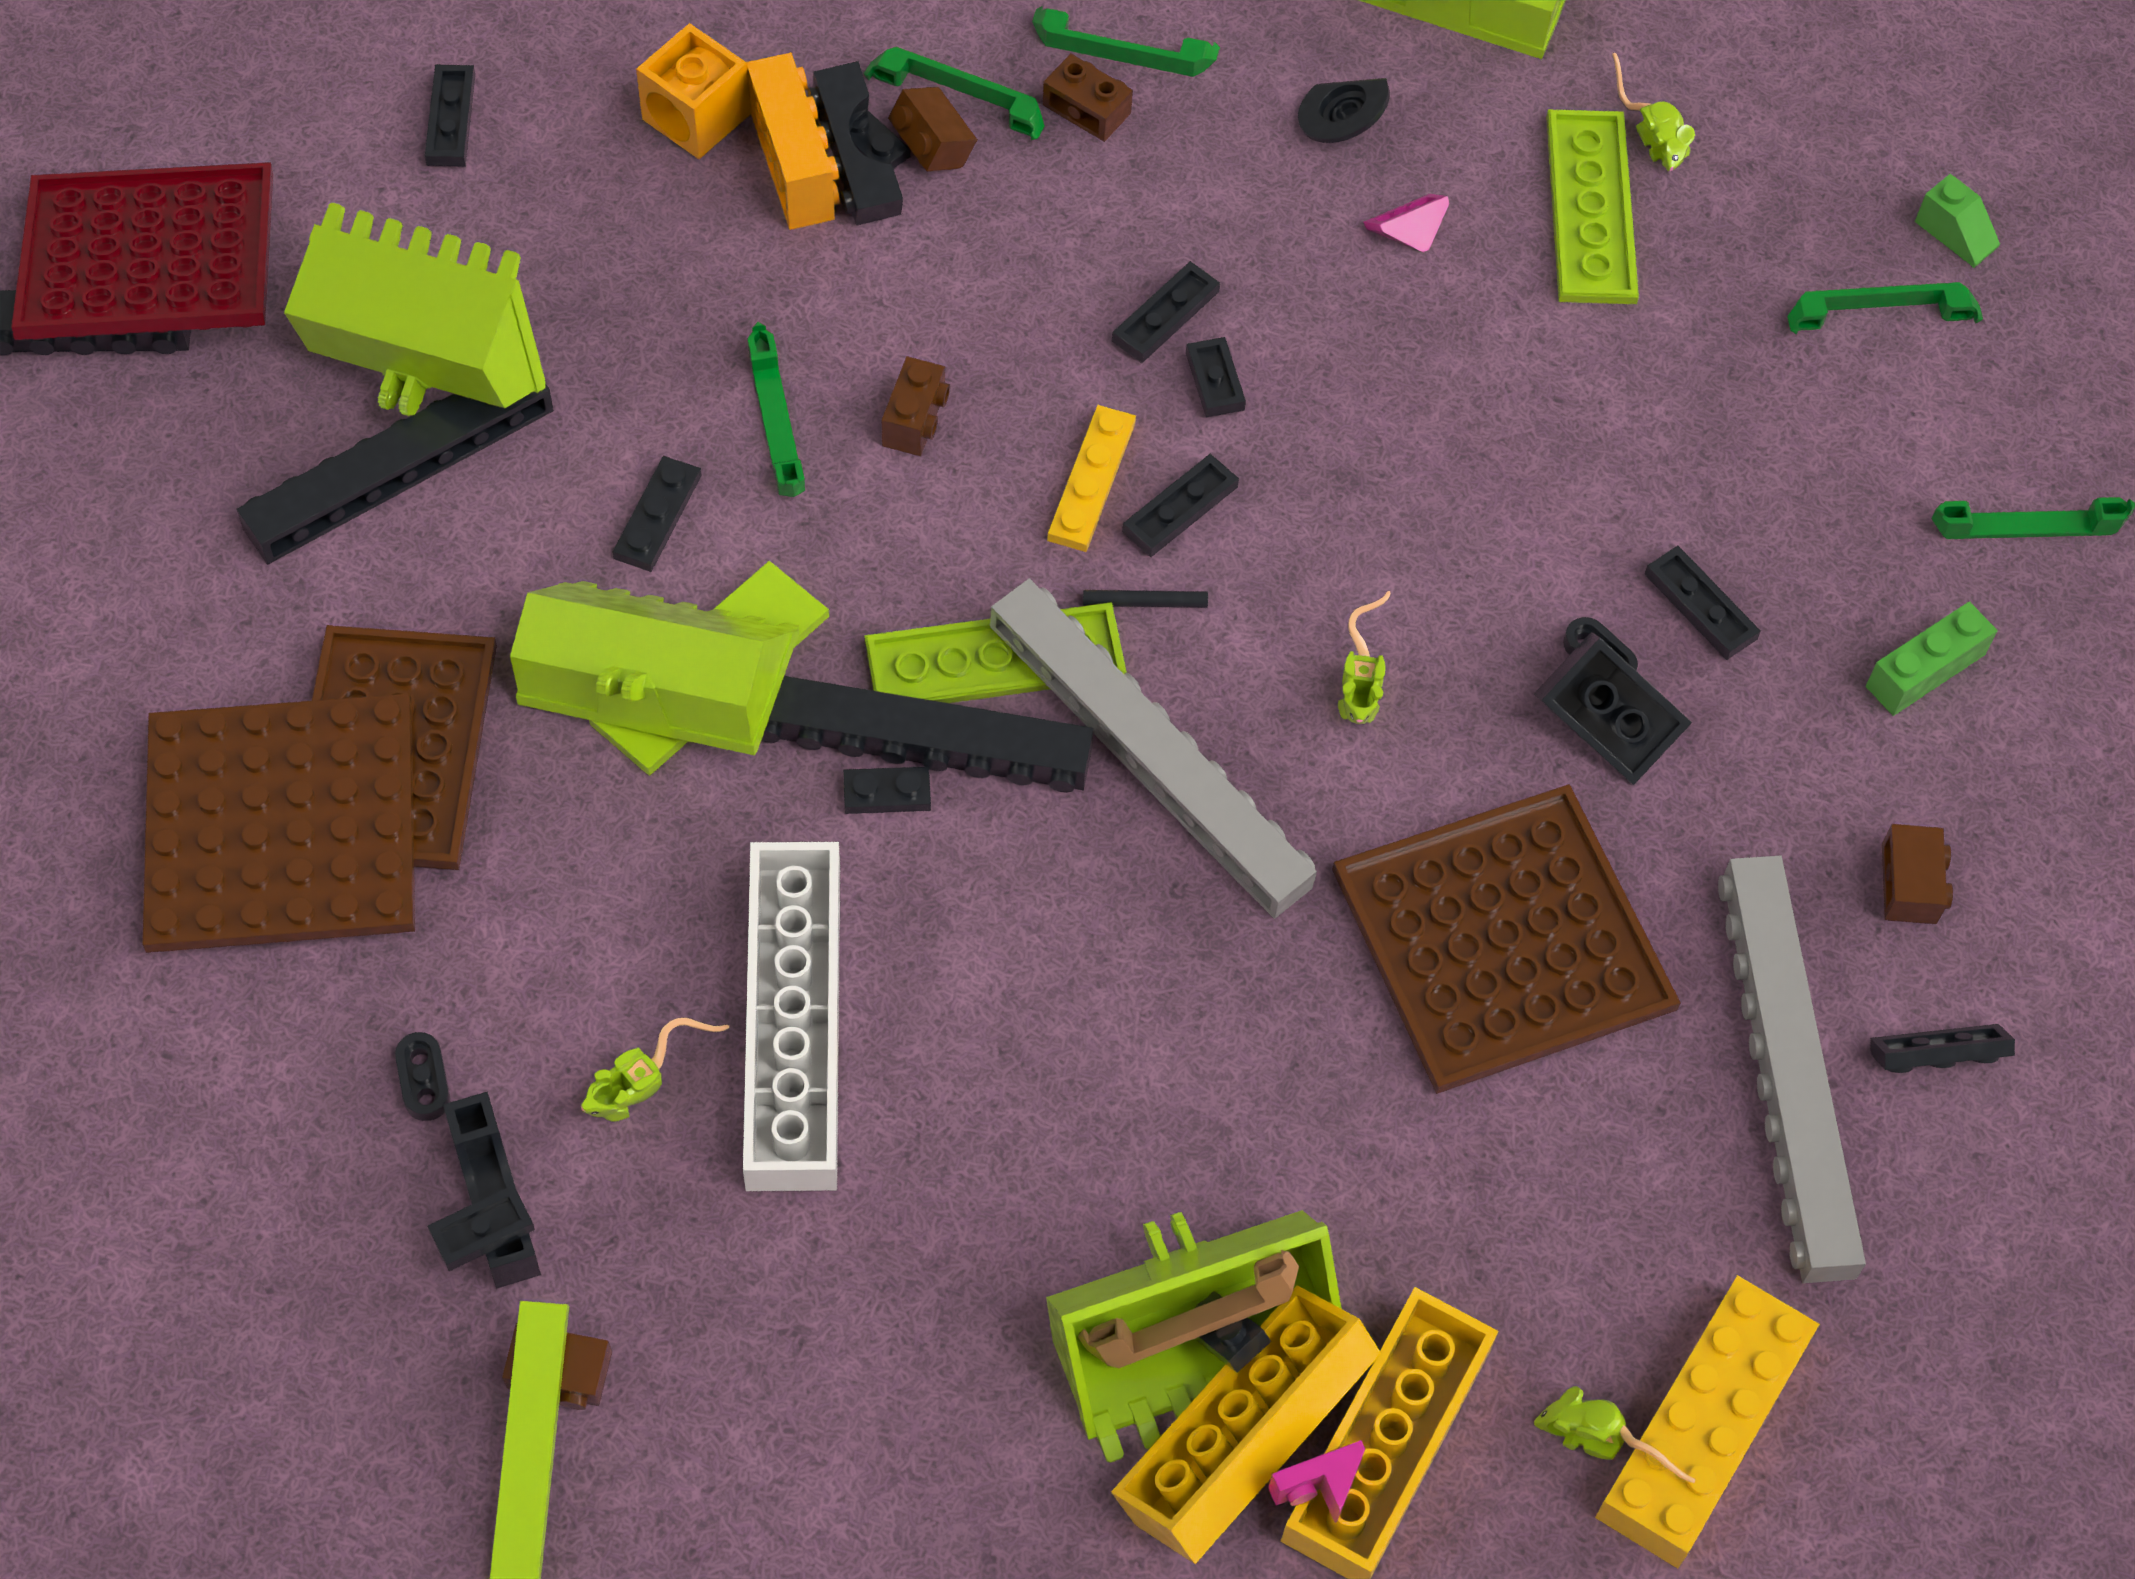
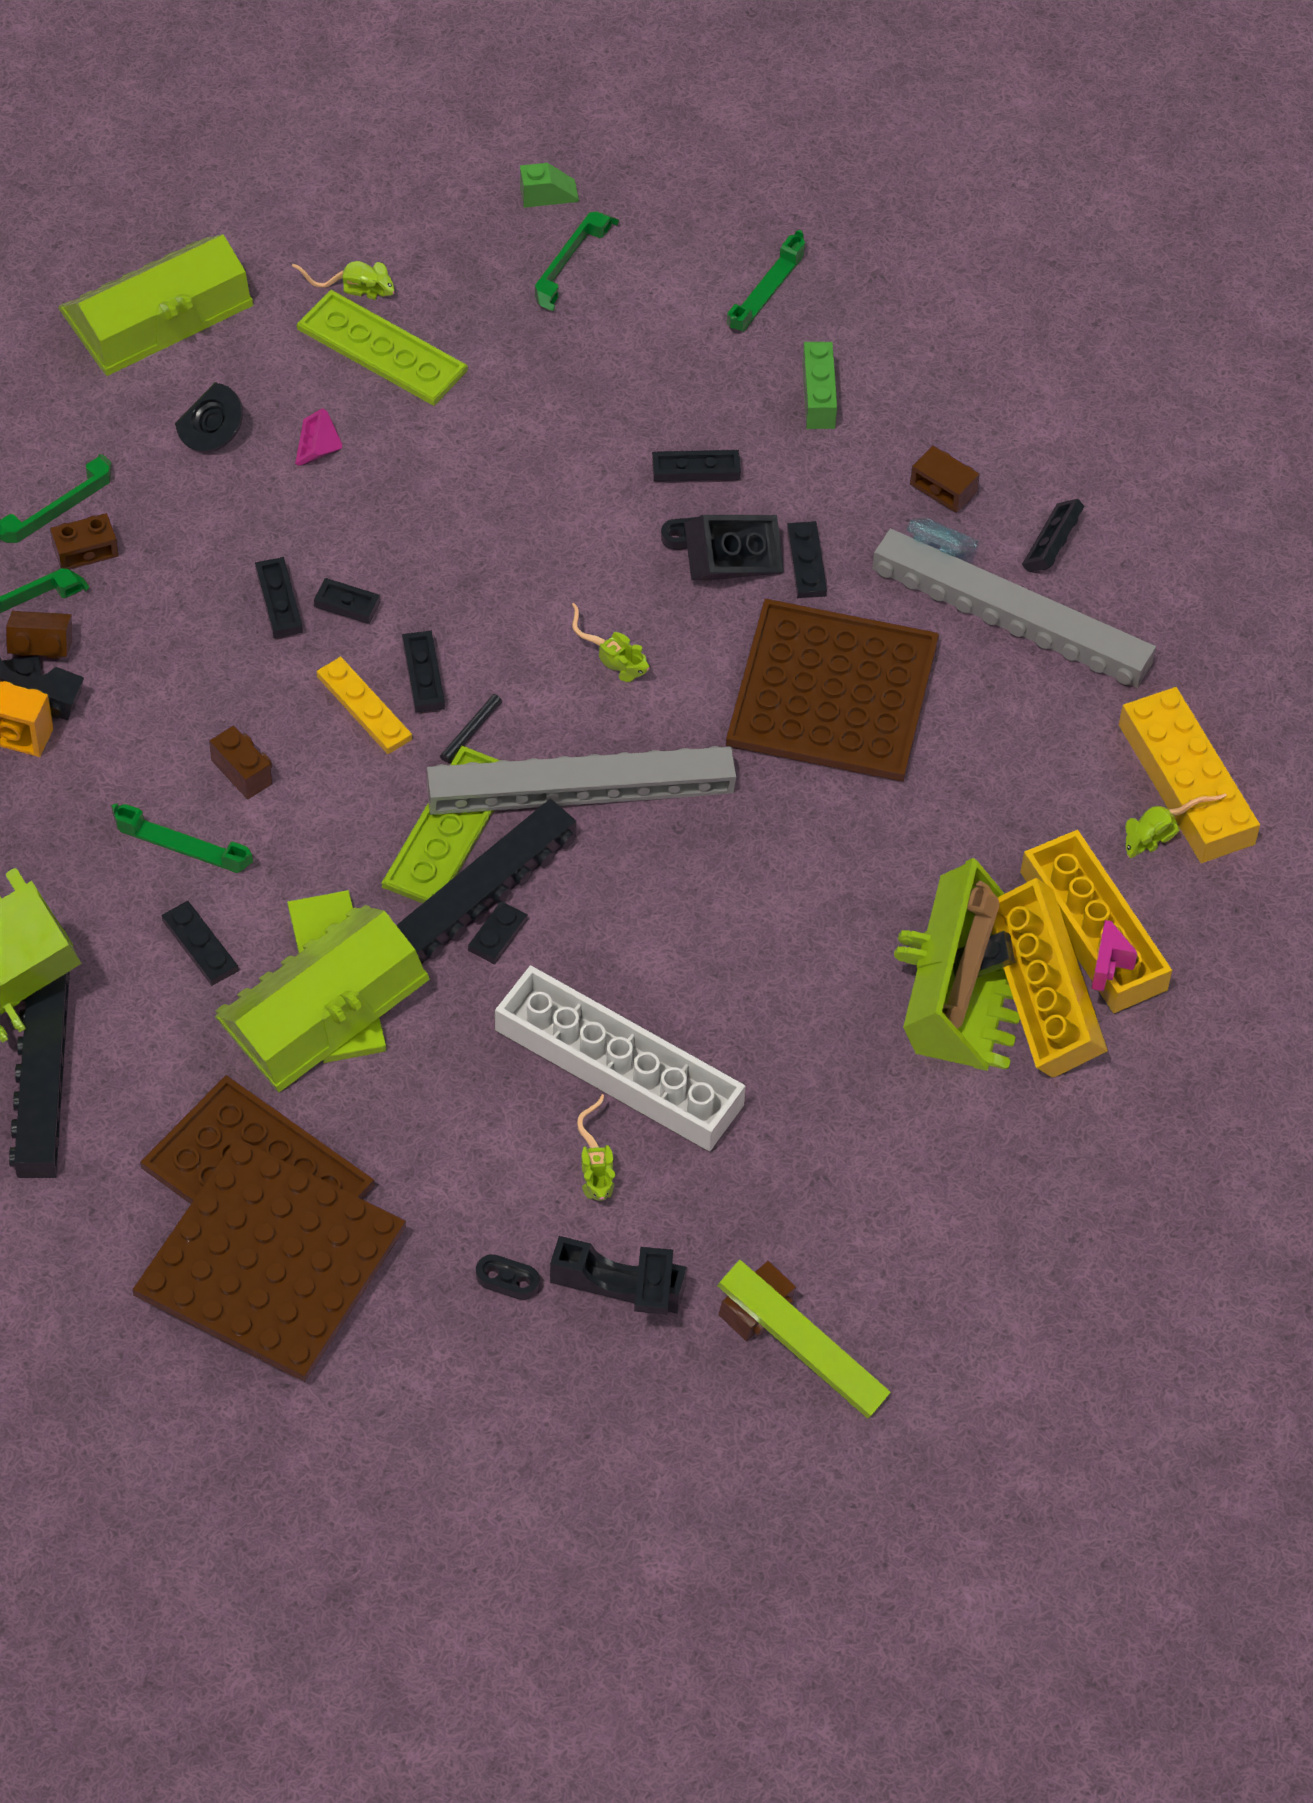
camera: 55 degrees left, 5 degrees down
none -> black plate [787,521,827,599]
none -> clear light blue plate [907,518,978,556]

